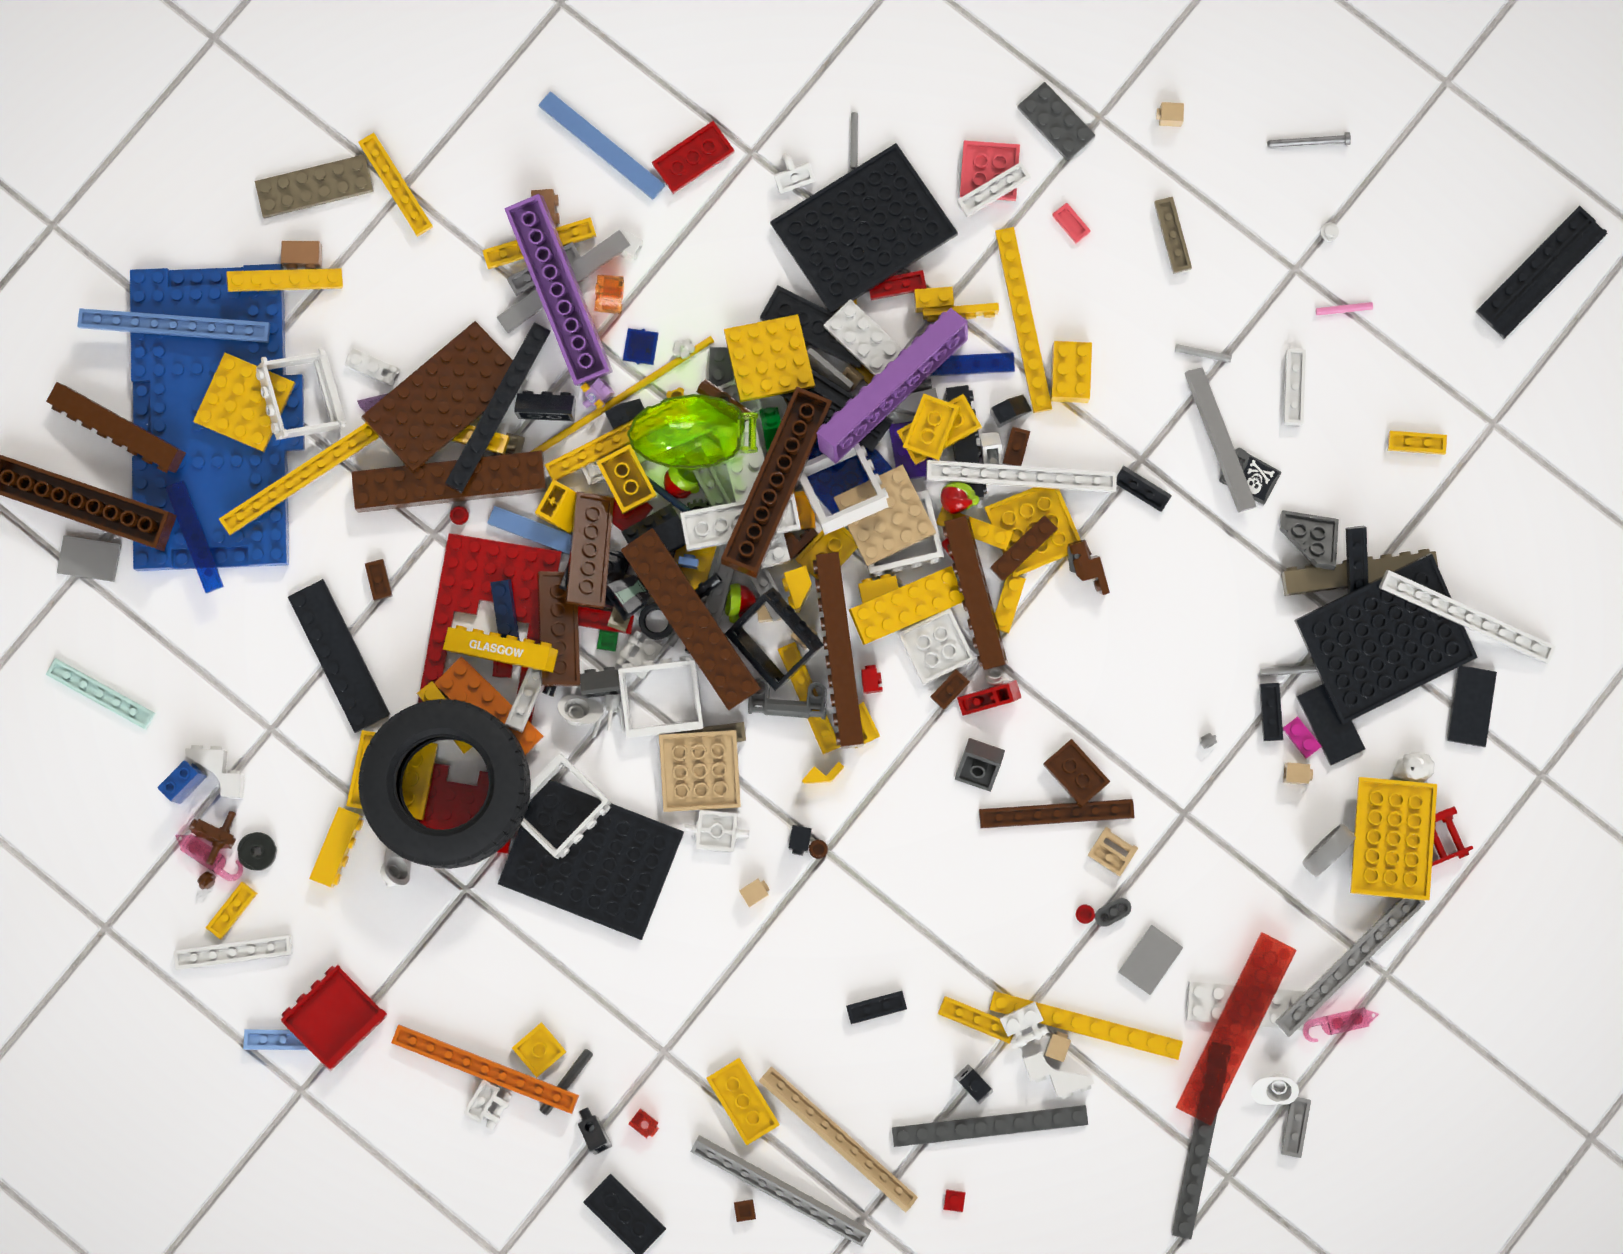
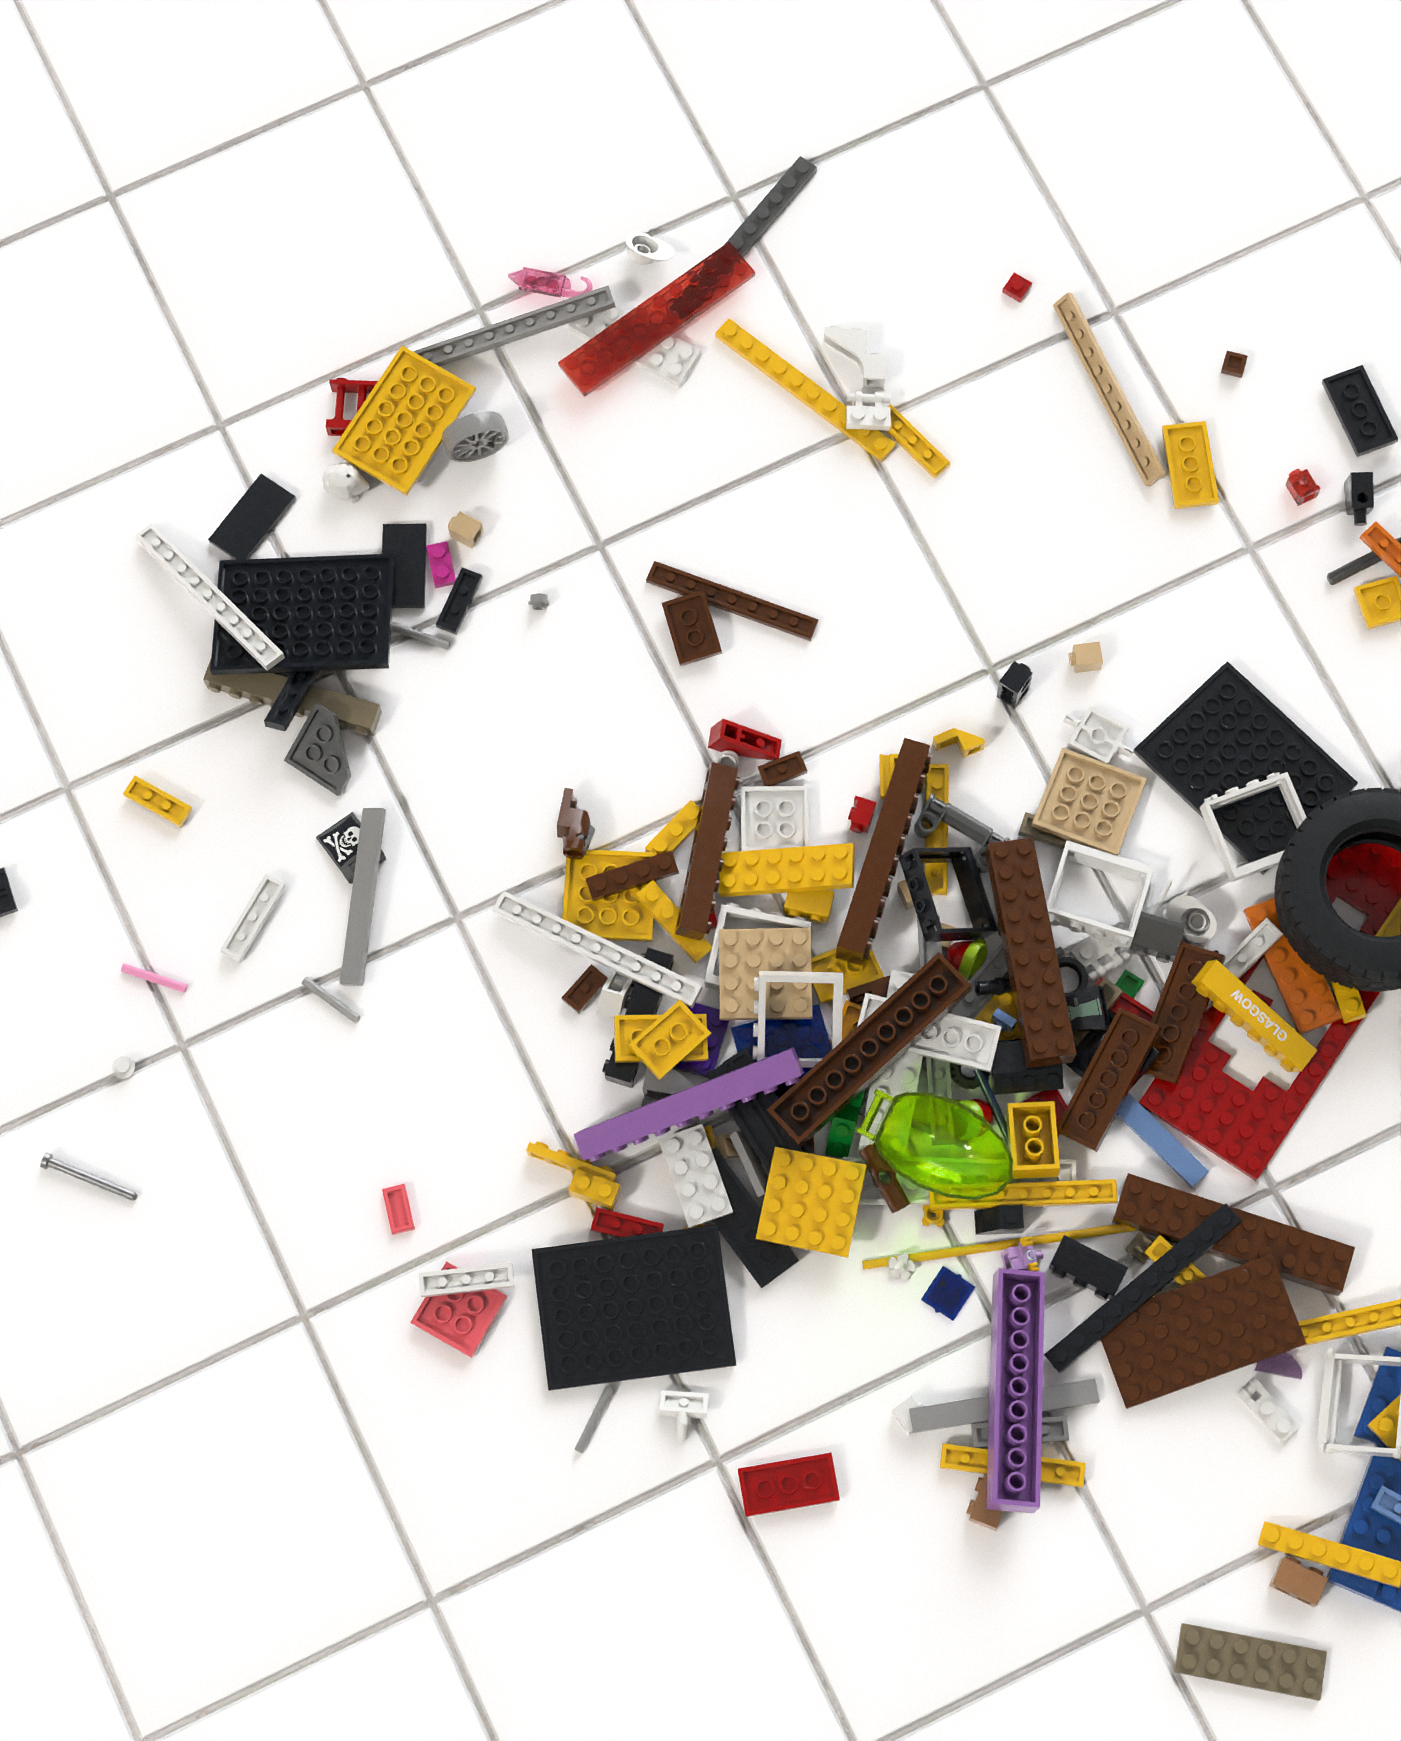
camera: 150 degrees left, 10 degrees down
yellow plate [358,132,433,237] -> none
reddish brown plate [364,559,393,601] -> none
red plate [450,506,469,525] -> none
dark blue plate [490,579,520,641] -> none
yellow slope [535,479,576,534] -> none
medium blue tile [538,91,665,200] -> none
clear orange brick [594,274,624,314] -> none
light grey plate [690,1135,872,1247] -> none
dark grey wing [709,347,734,386] -> none
yellow slope [781,566,812,613] -> none
reddish brown plate [809,839,828,859] -> none
black plate [846,990,907,1024] -> none
dark grey plate [892,1105,1089,1147] -> none
clear blue tile [929,352,1015,377] -> none
red piece [940,482,980,514] -> none
dark grey slope [954,738,1005,792] -> none
black torso [954,1064,994,1105] -> none
black slope [990,394,1032,428] -> none
yellow plate [995,227,1052,414] -> none
dark grey plate [1017,82,1096,161] -> none
tan brick [1044,1031,1071,1062] -> none
yellow brick [1050,341,1092,403] -> none
red plate [1075,904,1095,924] -> none
tan plate [1087,827,1138,877] -> none
dark grey plate [1095,898,1132,927] -> none
black plate [1116,465,1172,512] -> none
light grey tile [1118,925,1184,995] -> none
dark tan plate [1154,196,1192,274] -> none
tan brick [1156,102,1184,127] -> none
light grey plate [1281,1097,1311,1158] -> none

